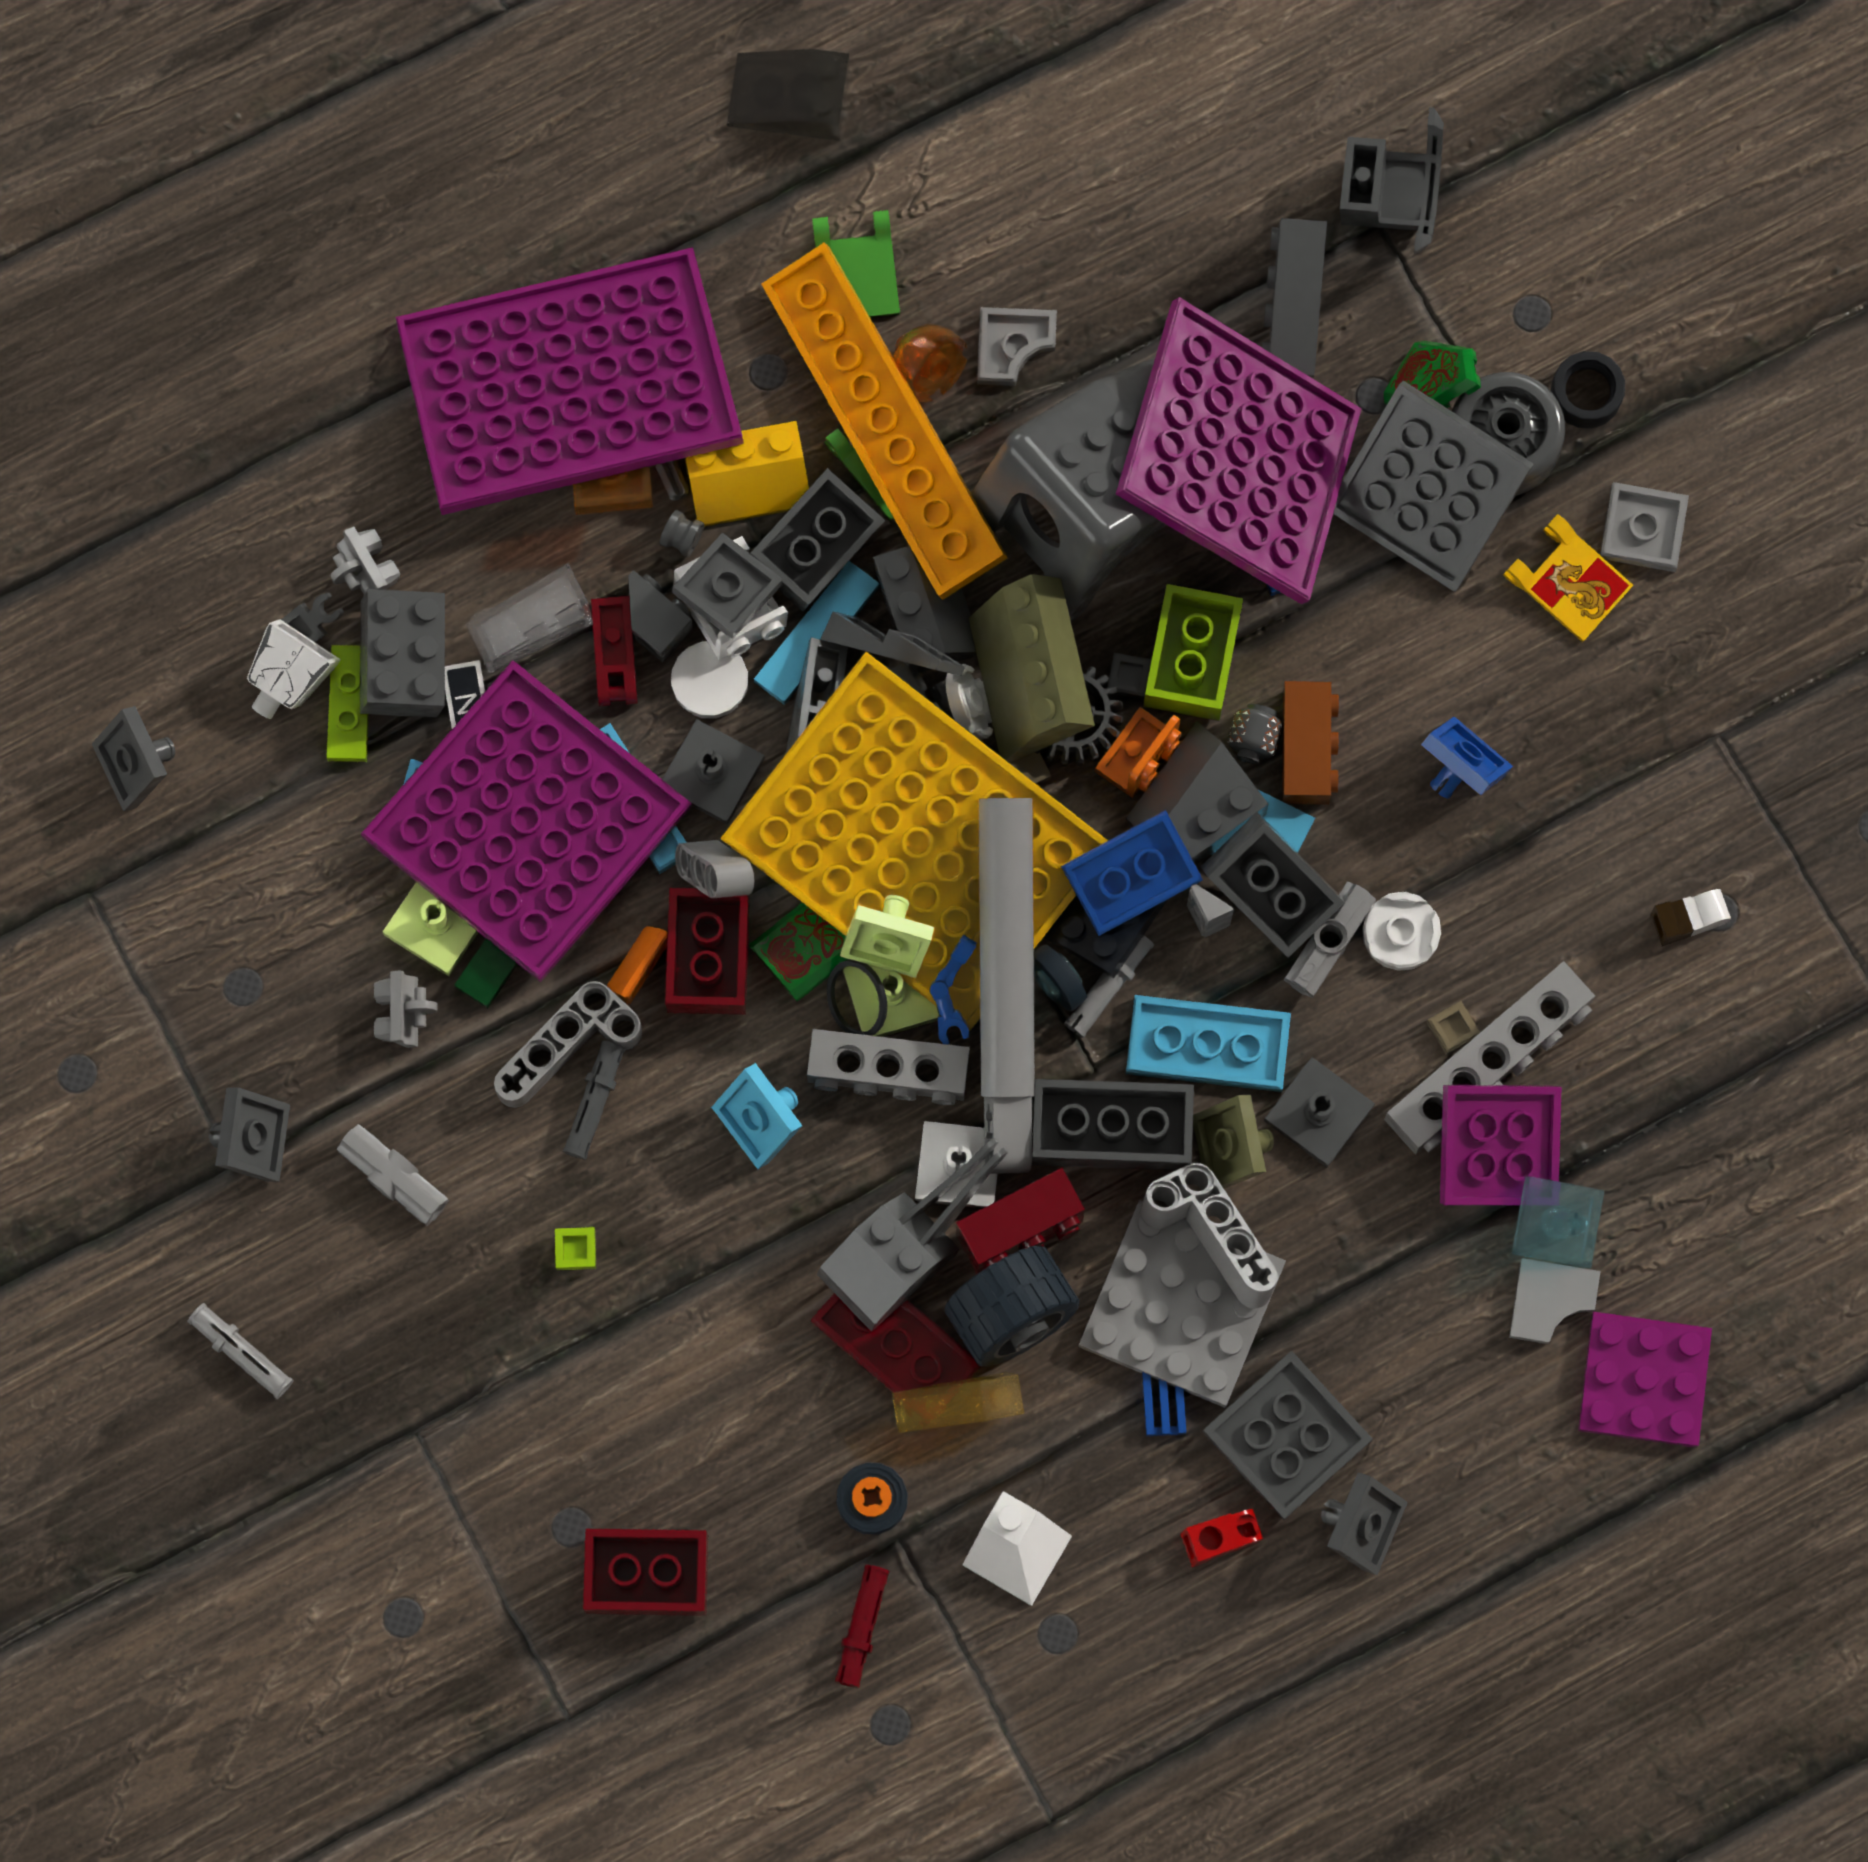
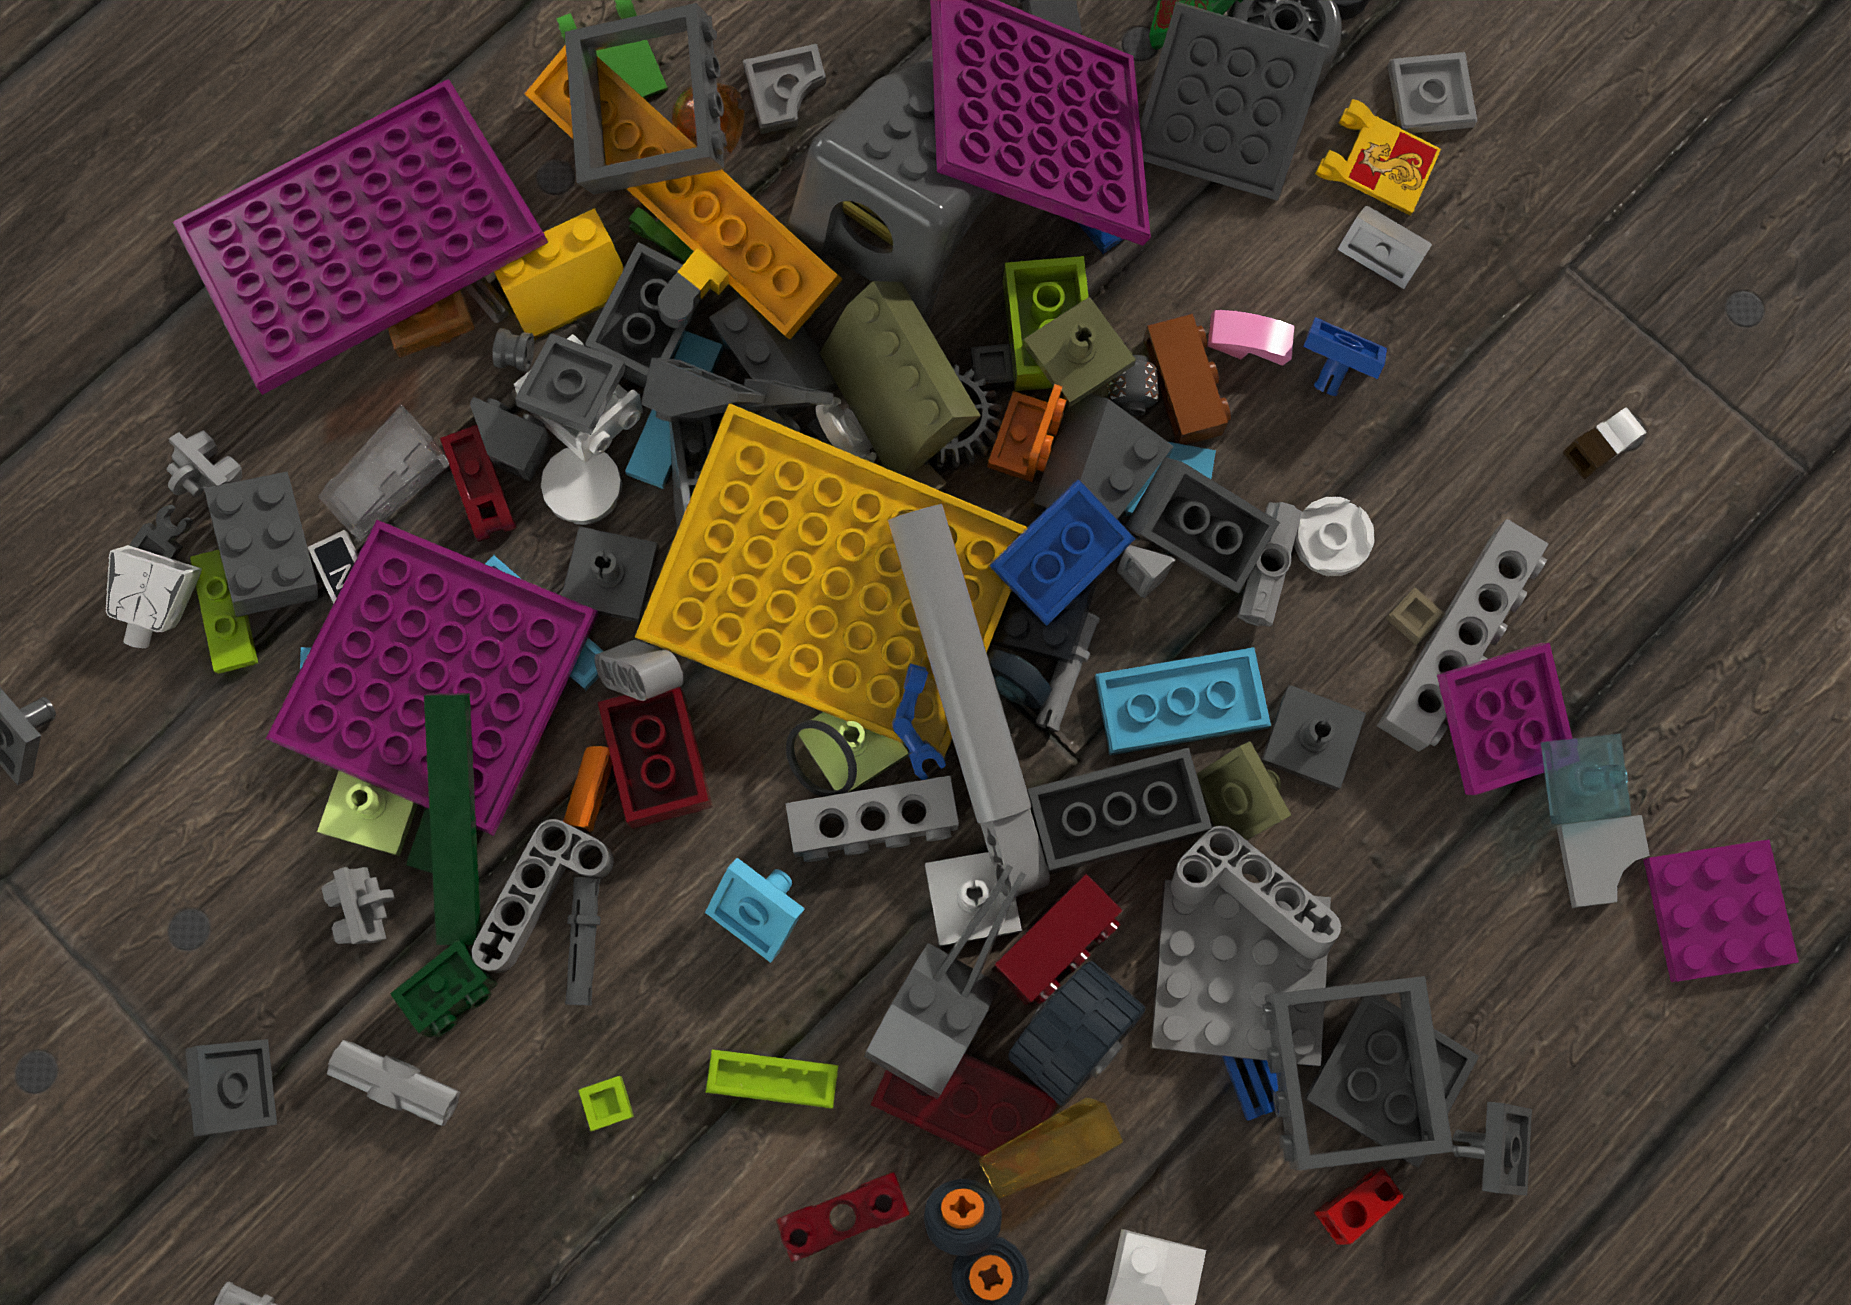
camera: 20 degrees left, 0 degrees up
green tile [748,903,851,1002] -> none
yellowish green tile [840,895,934,978] -> none
none -> dark green bracket [390,939,498,1038]
none -> dark green tile [424,693,481,945]
none -> dark grey window [565,3,727,195]
none -> dark grey slope [641,358,766,423]
none -> leg [658,248,729,328]
none -> lime plate [706,1049,839,1109]
none -> dark red piece [776,1172,910,1262]
none -> black wheel [924,1179,1002,1256]
none -> olive tile [1023,297,1136,408]
none -> bright pink slope [1208,310,1294,366]
none -> dark grey window [1261,976,1454,1170]
none -> light grey panel [1337,206,1432,289]

